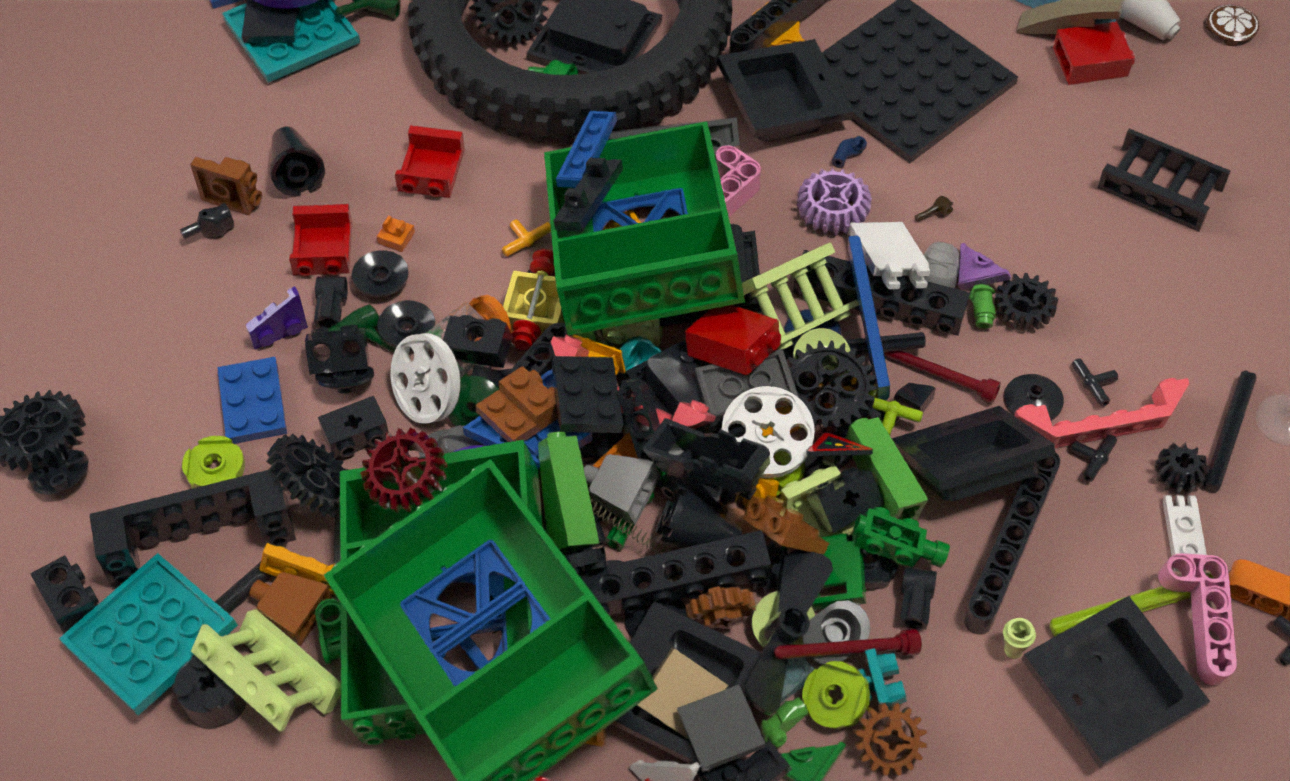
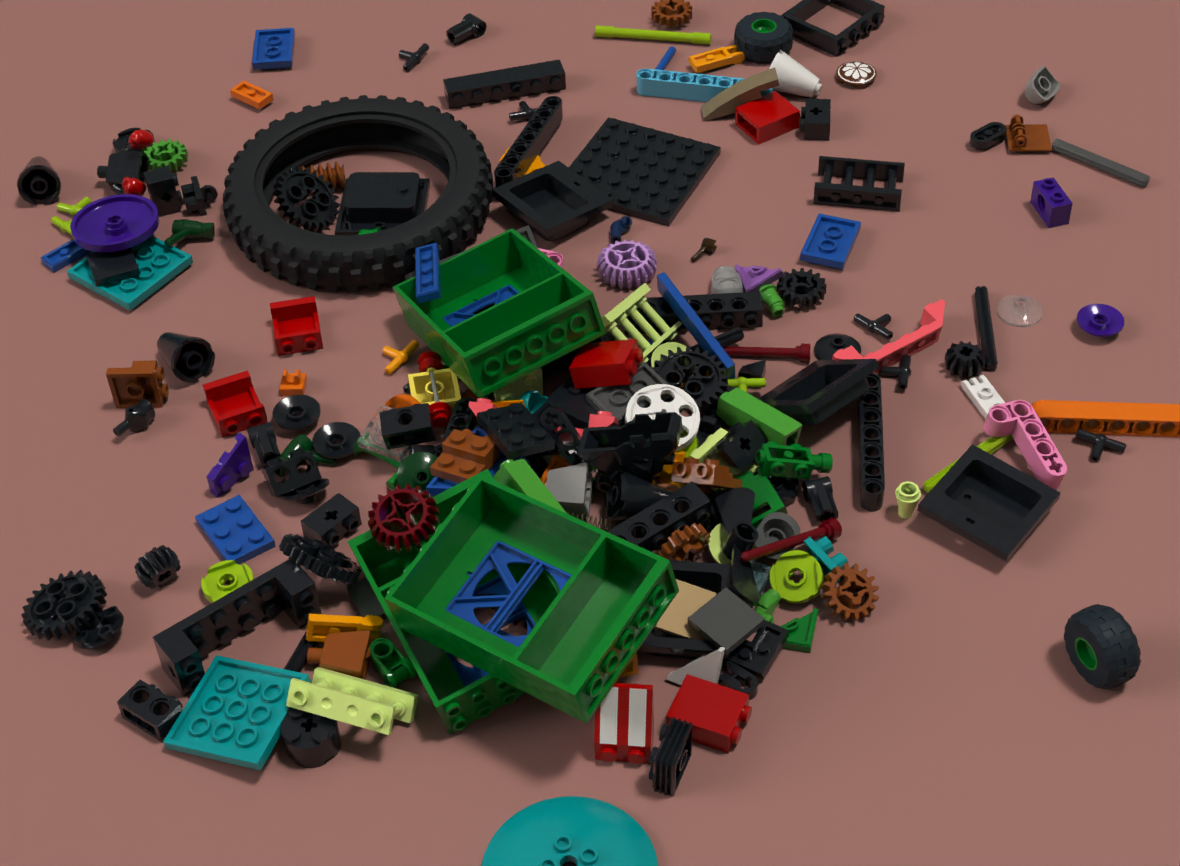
camera: 20 degrees left, 10 degrees down
white wedge [391,333,460,424] -> none
black hinge [553,157,623,232] -> none
black piece [806,433,873,466] -> none
white tile [848,222,930,289] -> none
none -> black gear [134,545,181,589]
none -> black brick [800,99,831,141]
none -> blue plate [800,213,861,269]

